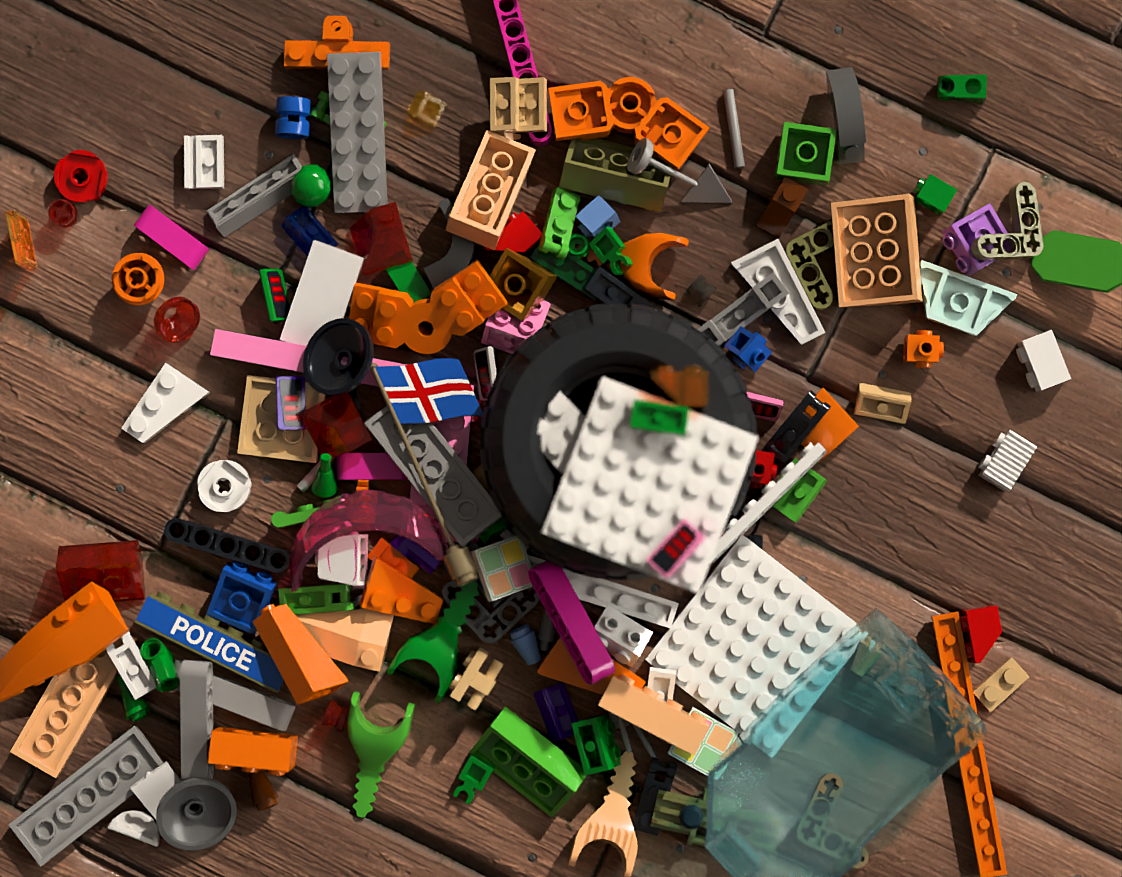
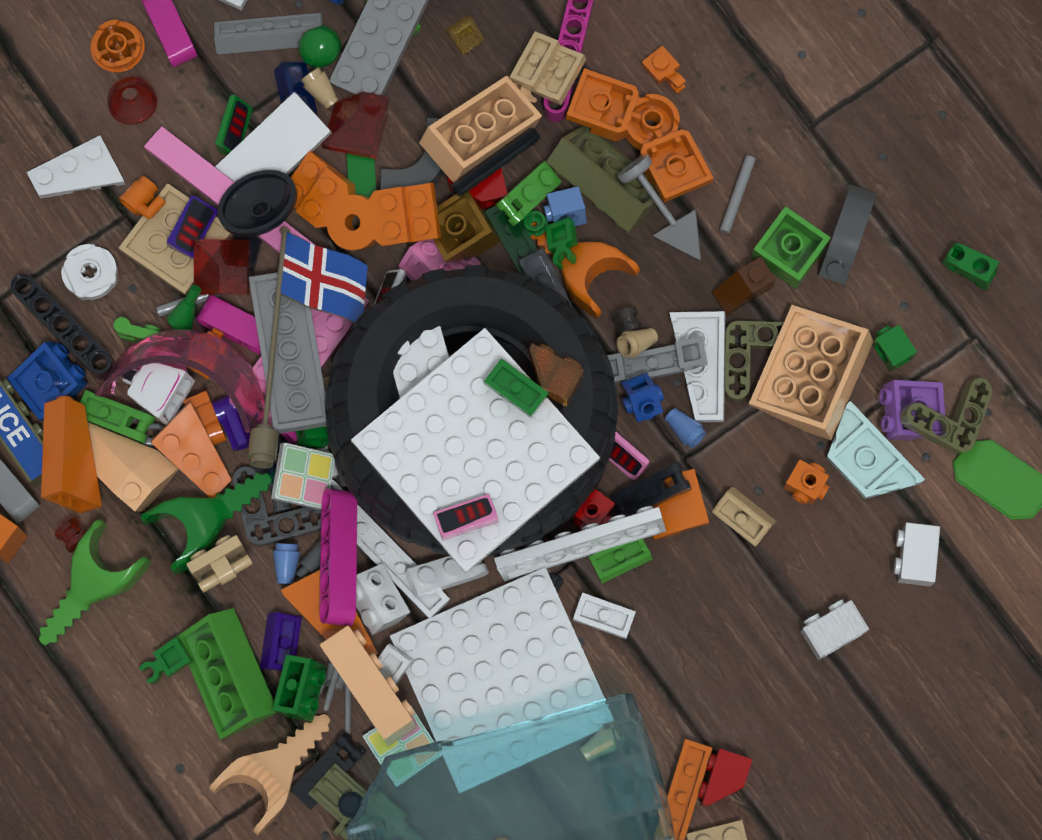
camera: 25 degrees right, 10 degrees down
none -> orange piece [118,175,166,219]
none -> tan cone [301,67,339,109]
none -> white plate [405,556,489,598]
none -> black axle [451,128,540,196]
none -> white plate [573,593,636,639]
none -> tan cone [617,328,658,358]
none -> orange plate [642,45,686,94]
none -> medium blue cone [665,408,706,448]

